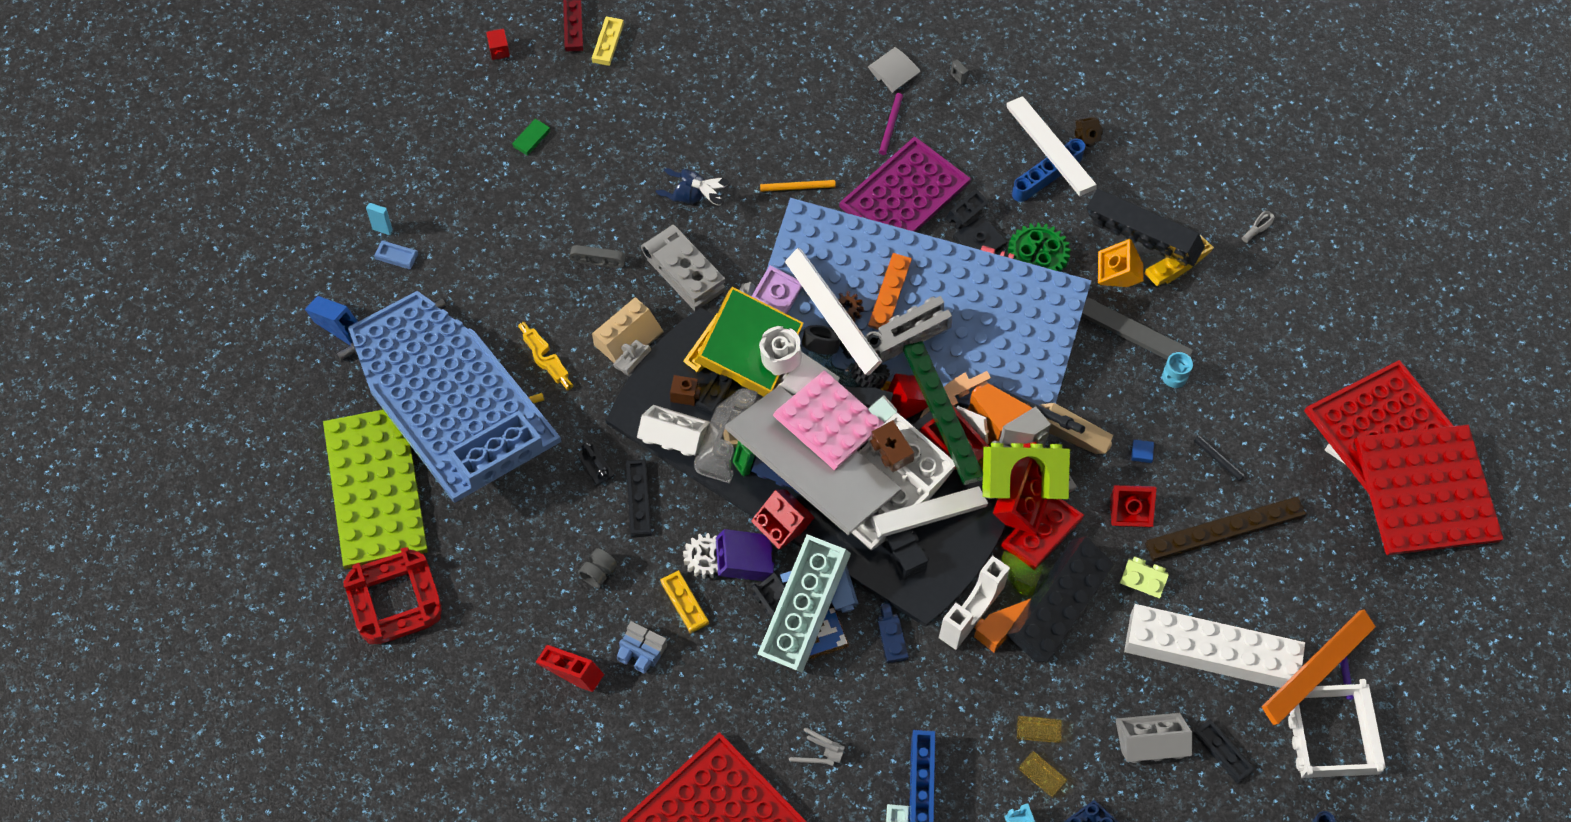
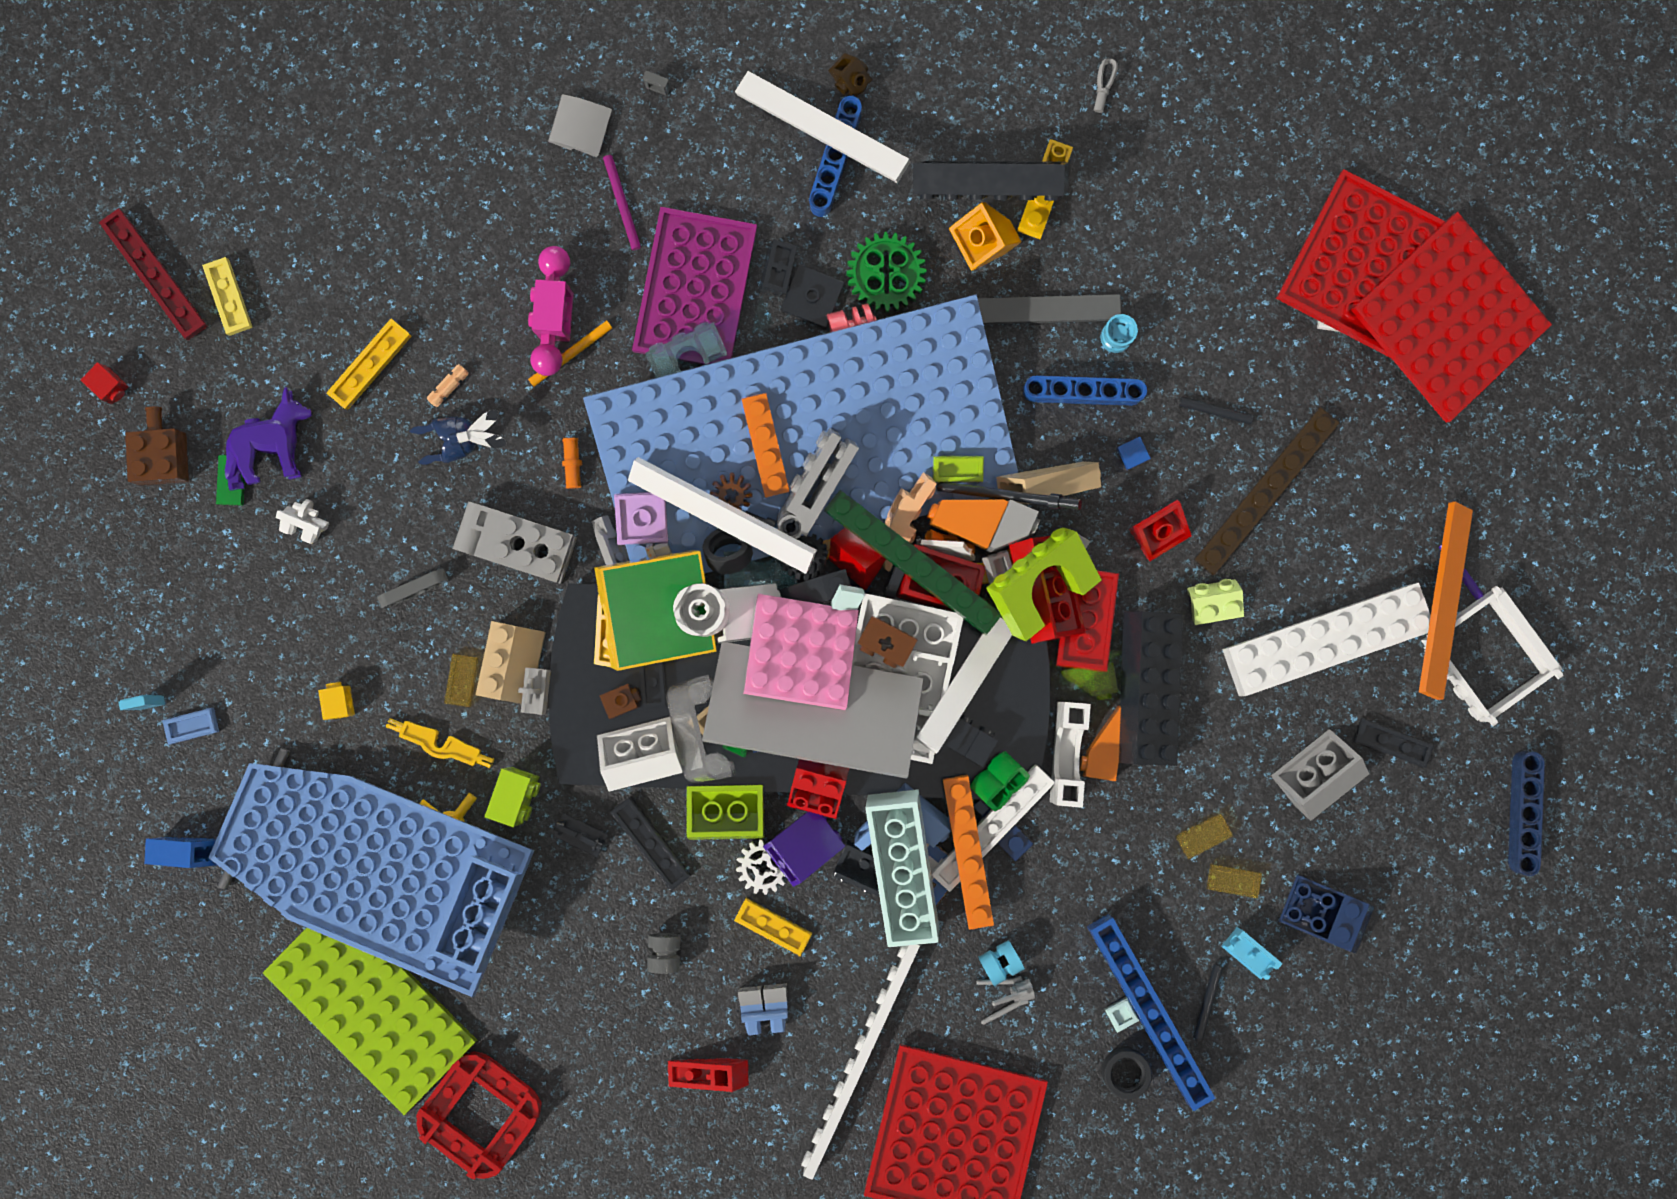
camera: 25 degrees left, 25 degrees up
none -> reddish brown brick [125,406,189,486]
none -> dark purple animal [225,387,313,491]
none -> white hips [276,499,329,544]
none -> yellow brick [318,682,355,720]
none -> yellow plate [327,319,412,410]
none -> light nougat axle [427,365,468,407]
none -> clear yellow tile [444,654,478,707]
none -> lime brick [485,767,541,827]
none -> dark pink brick [528,246,574,376]
none -> orange pin [562,438,582,489]
none -> clear light blue arch [645,322,727,378]
none -> lime slope [687,785,765,840]
none -> white plate [801,944,920,1180]
none -> white plate [931,764,1055,892]
none -> lime tile [933,456,984,482]
none -> orange plate [943,775,994,930]
none -> green brick [970,751,1030,812]
none -> medium azure wheel [978,940,1025,986]
none -> blue beam [1022,376,1147,406]

